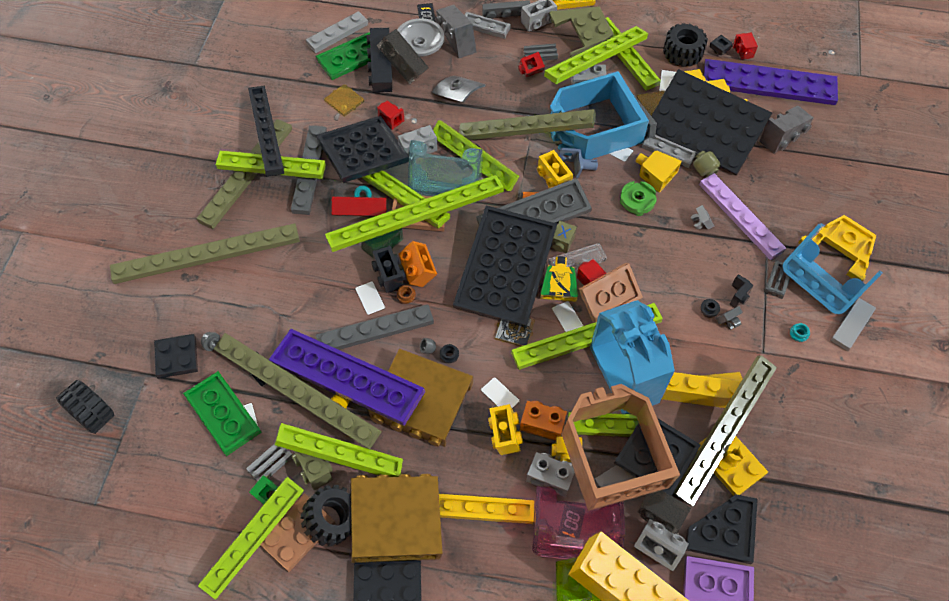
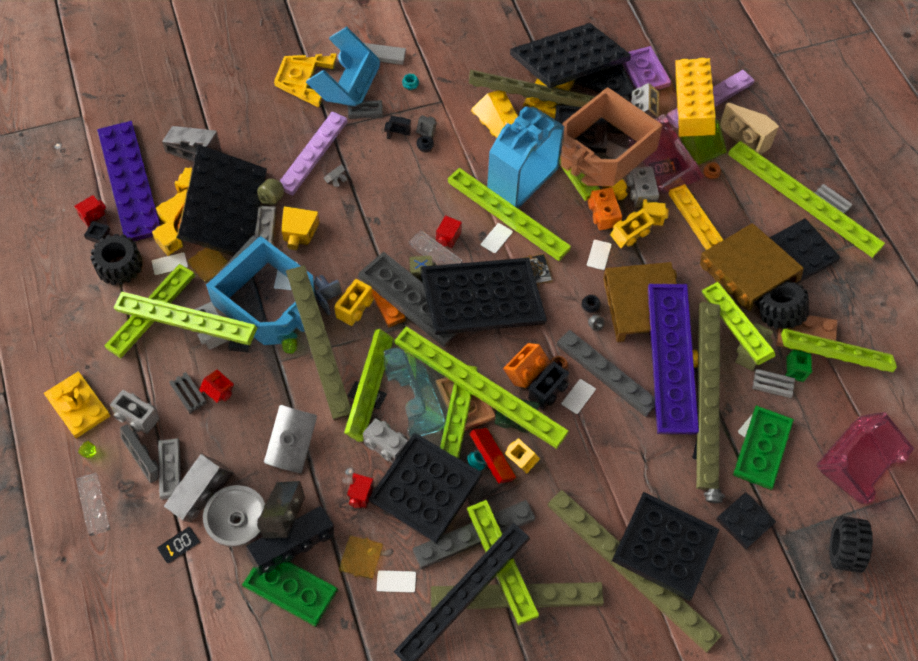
camera: 120 degrees left, 0 degrees up
light grey plate [306,11,368,53] -> none
torso [540,256,578,302] -> none
olive wing [549,6,613,58] -> none
nougat plate [579,263,643,323] -> none
bright green plate [620,181,657,216] -> none
none -> white sticker [377,570,416,592]
none -> yellow brick [505,438,540,474]
none -> black plate [510,23,631,88]
none -> black plate [612,492,720,601]
none -> yellow brick [641,199,669,226]
none -> dark orange plate [703,162,721,179]
none -> clear pink windscreen [816,412,914,504]

